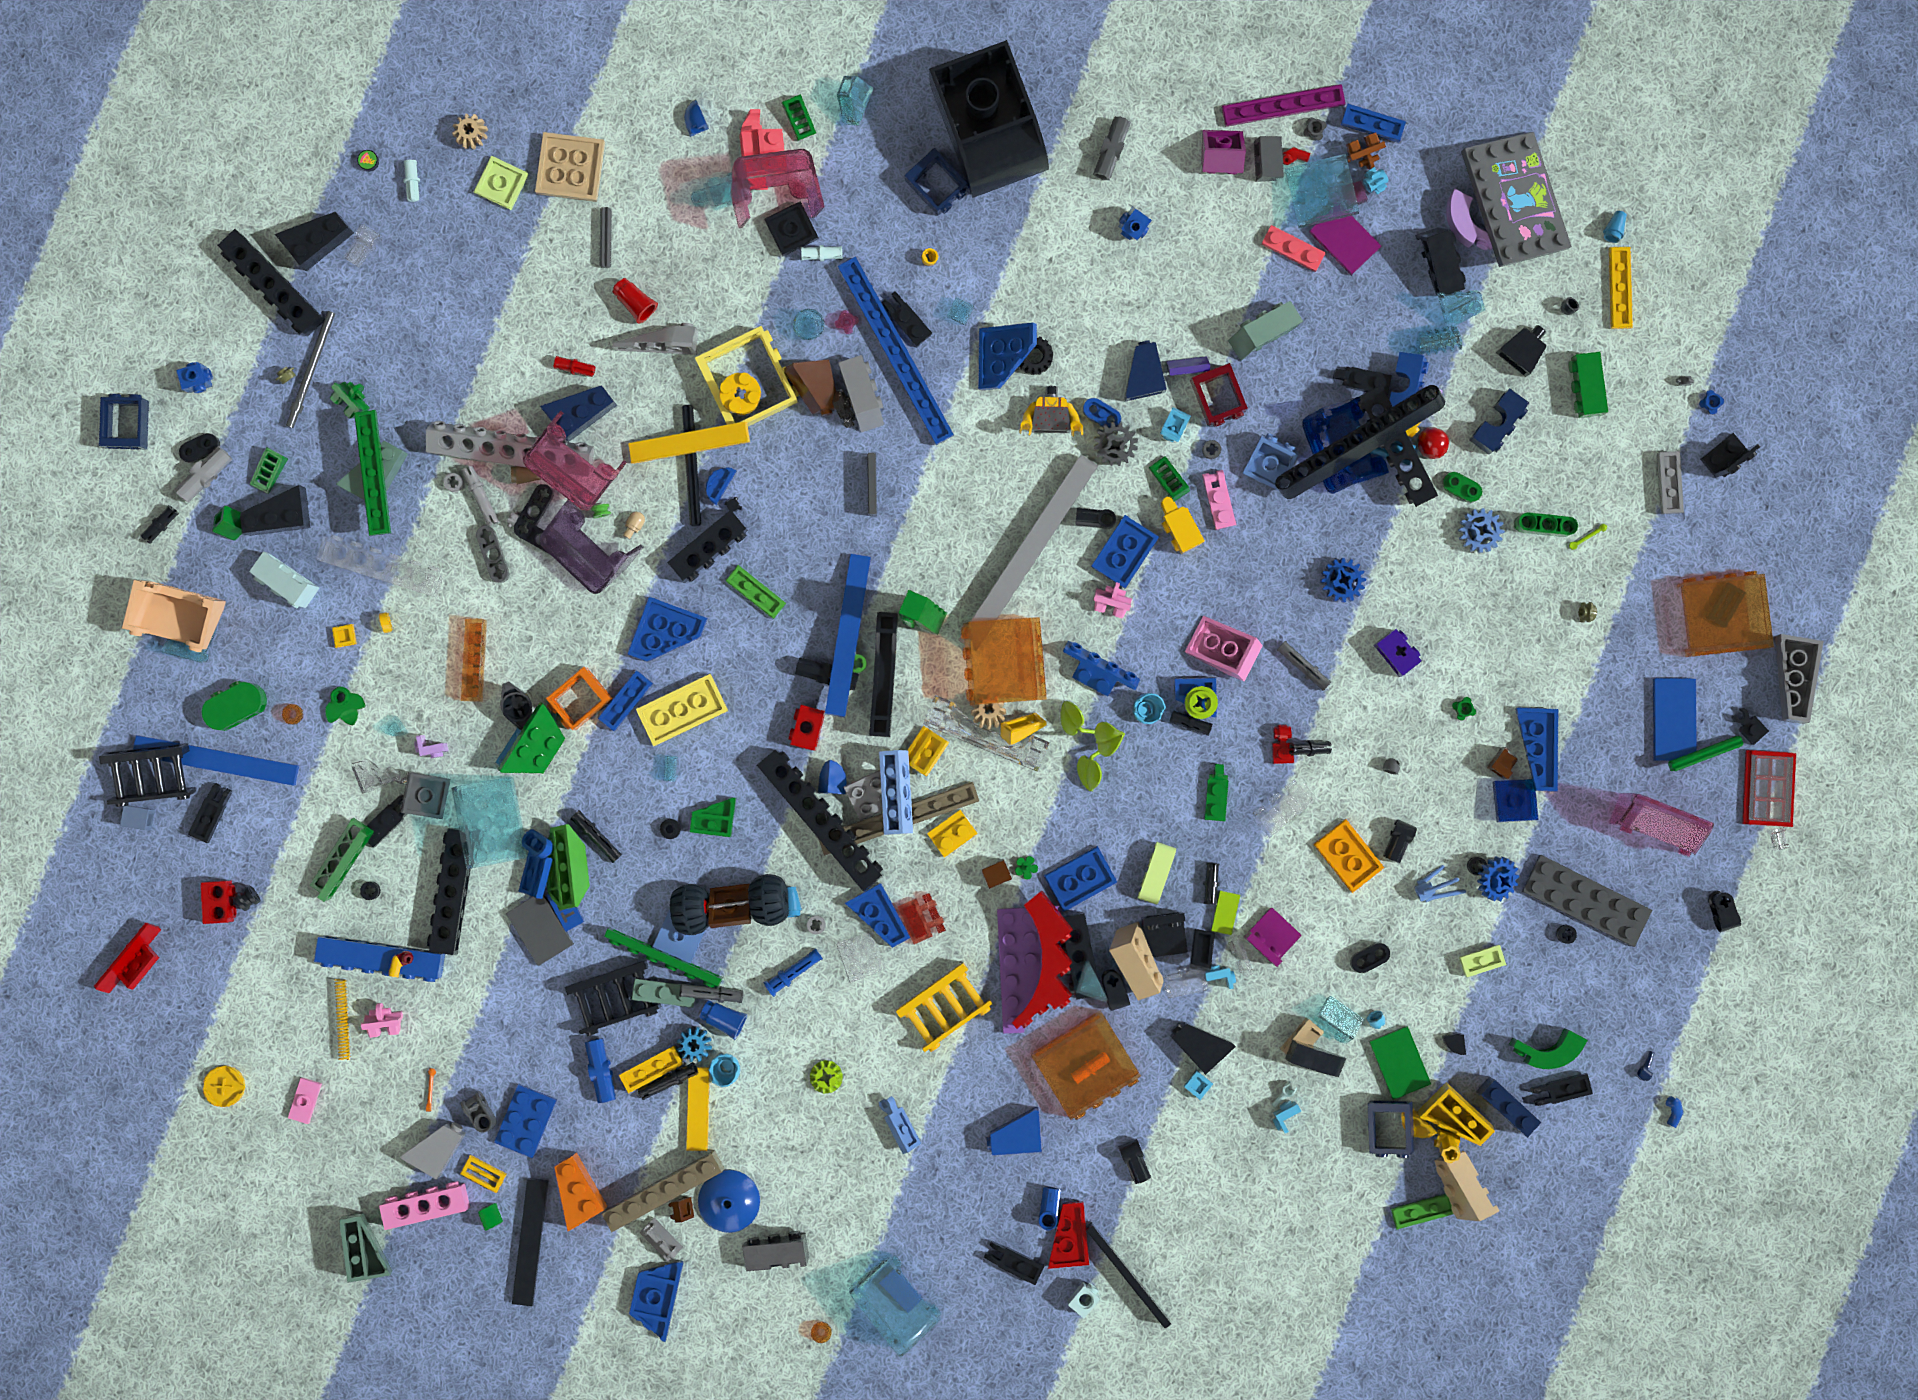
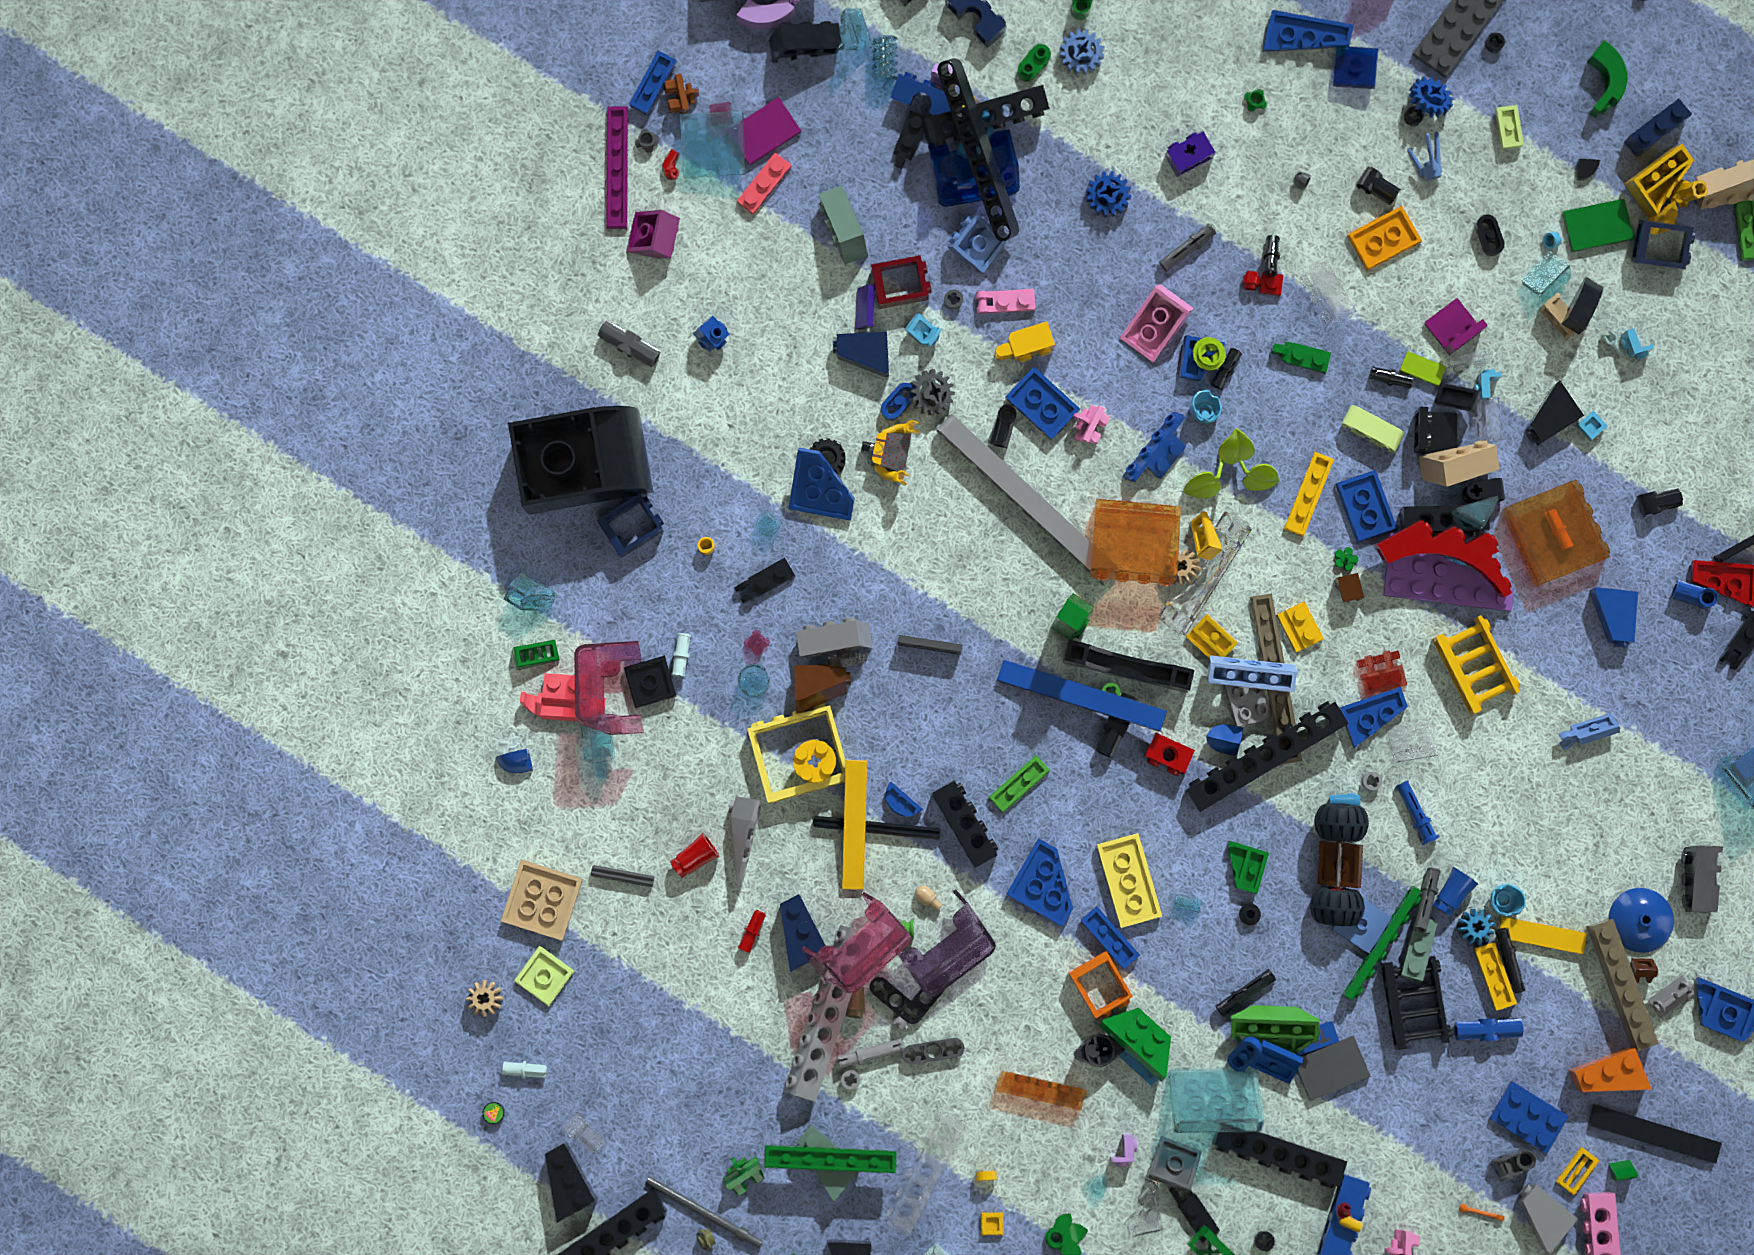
camera: 80 degrees left, 5 degrees down
black piece [724,497,742,512] -> none
lime gear [810,1060,843,1094] -> none
blue plate [838,256,954,445] -> none
green slope [1149,456,1190,502] -> none
dark grey hinge [1254,136,1284,182] -> none
medium azure gear [1363,167,1389,194] -> none
red hair [1418,427,1449,459] -> none
reddish brown panel [1487,747,1518,779] -> none
black hinge [1531,1073,1593,1106] -> none
none -> yellow tile [1283,452,1334,537]

